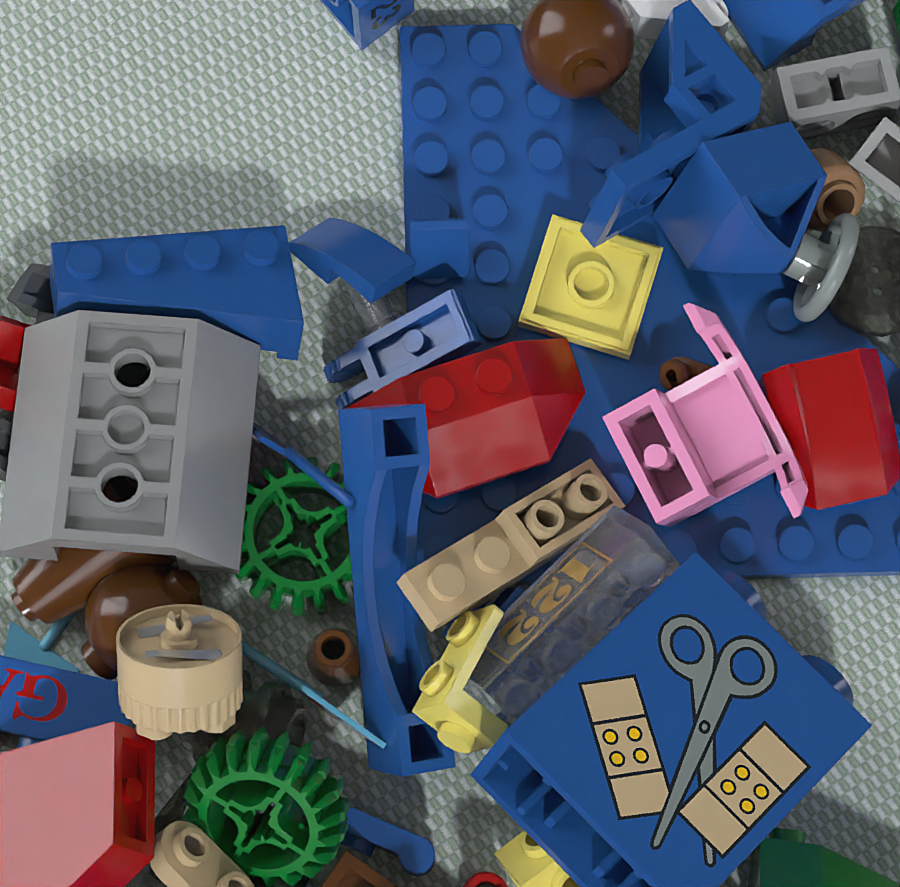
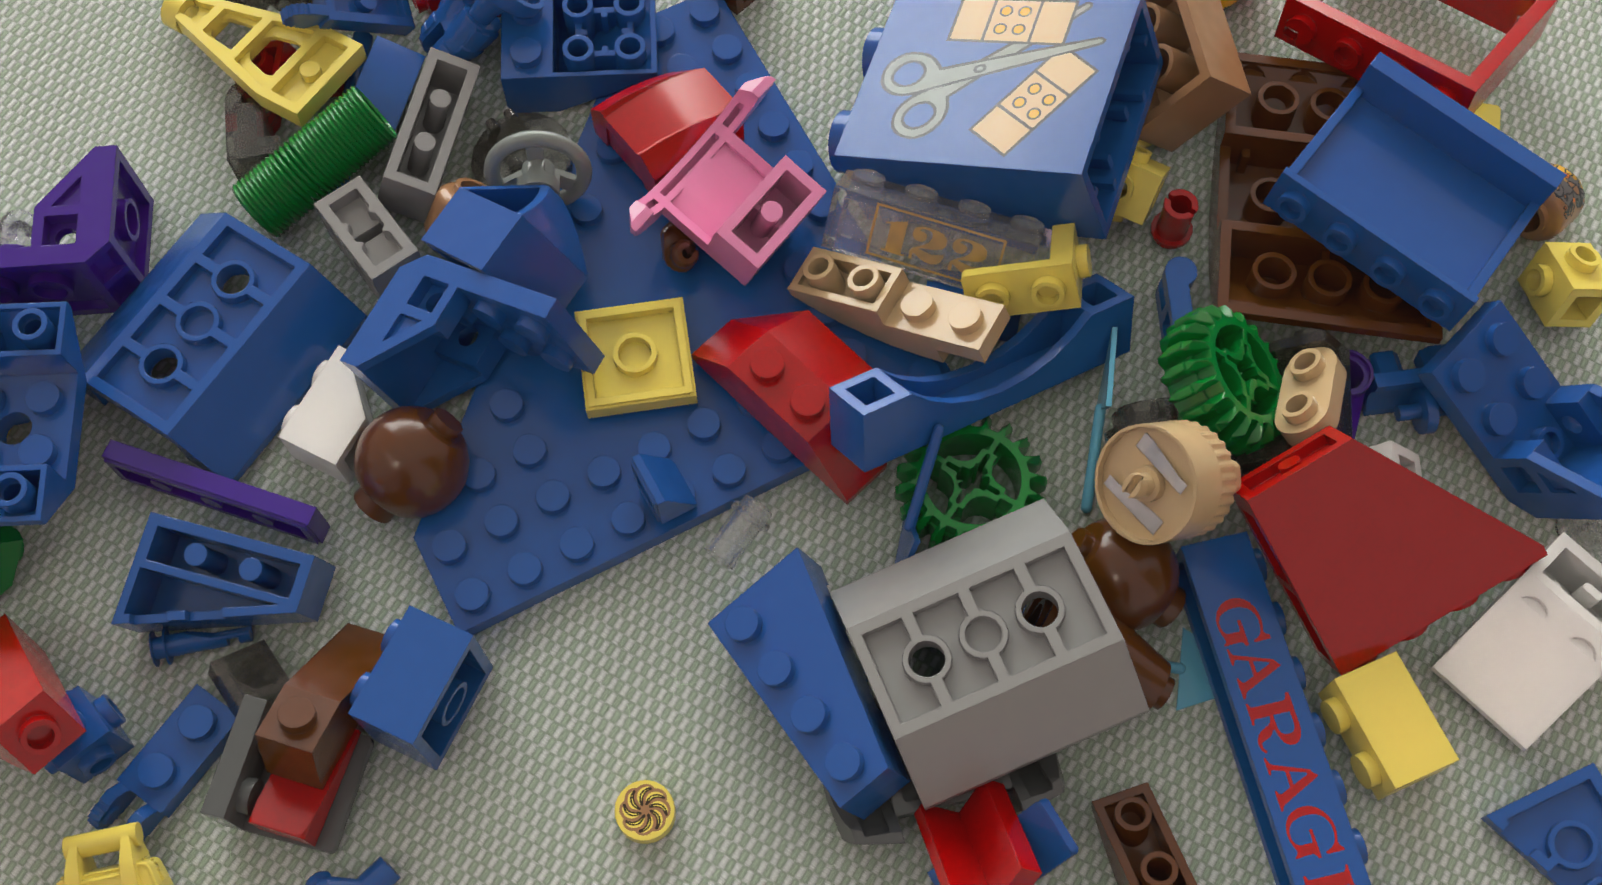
camera: 115 degrees left, 10 degrees down
blue slope [289,217,416,304] -> none
reddish brown cone [306,628,360,687] -> none
hinge [323,289,482,410] -> none
none -> tile [615,780,676,844]

